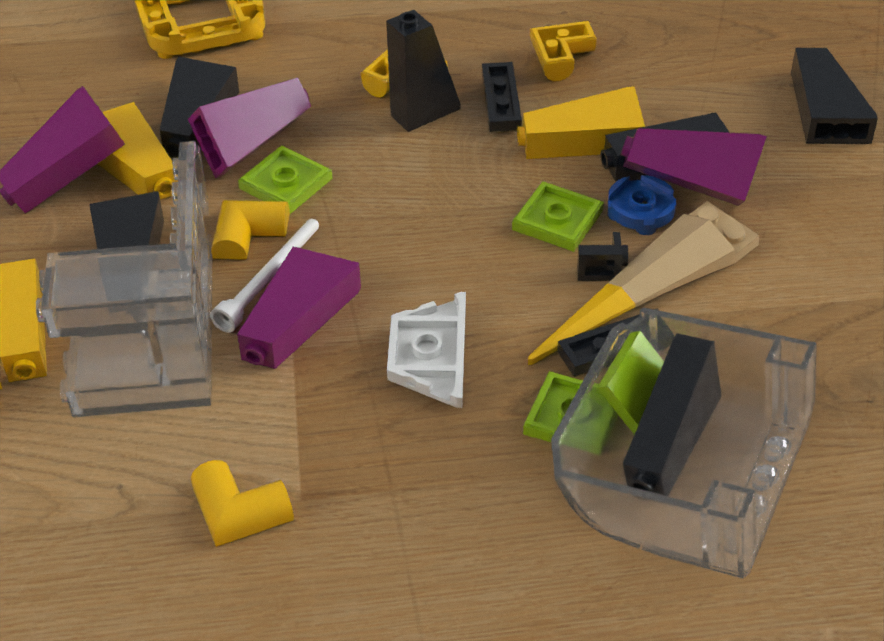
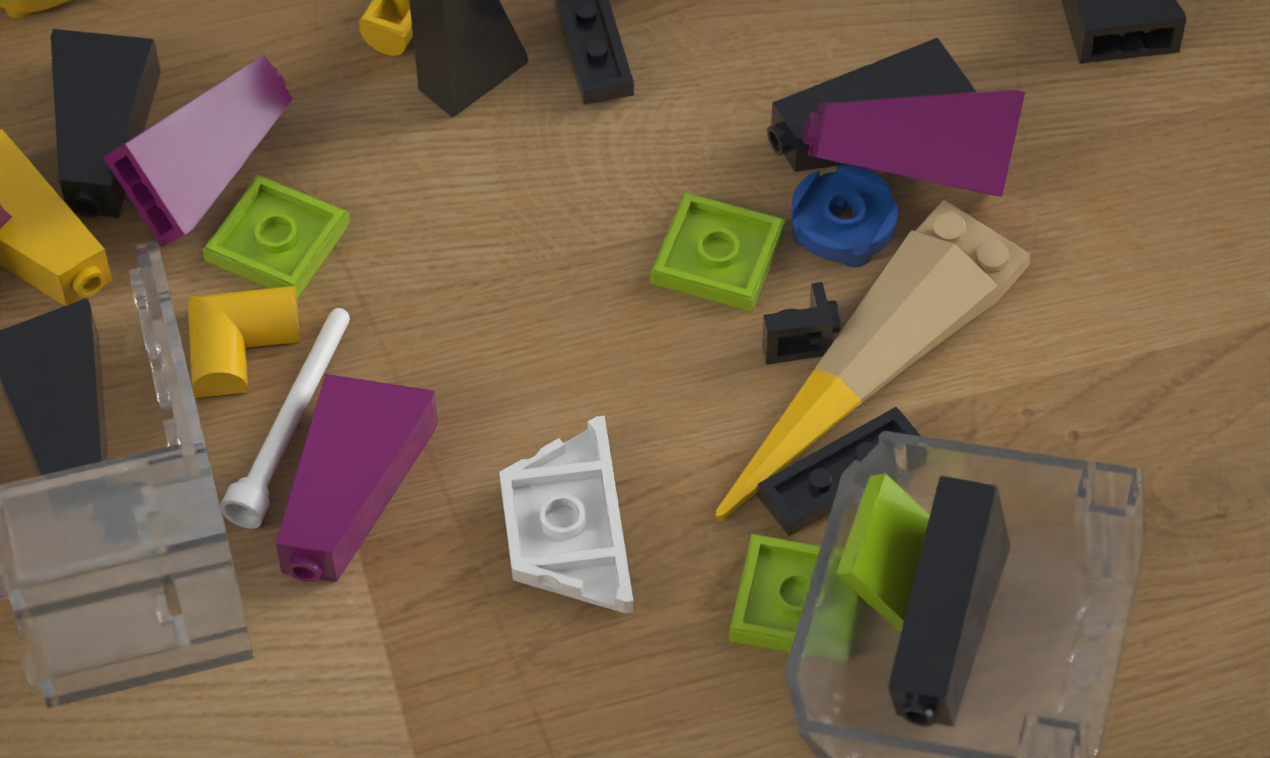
camera: 10 degrees left, 10 degrees up
yellow slope [517,86,645,159] -> none

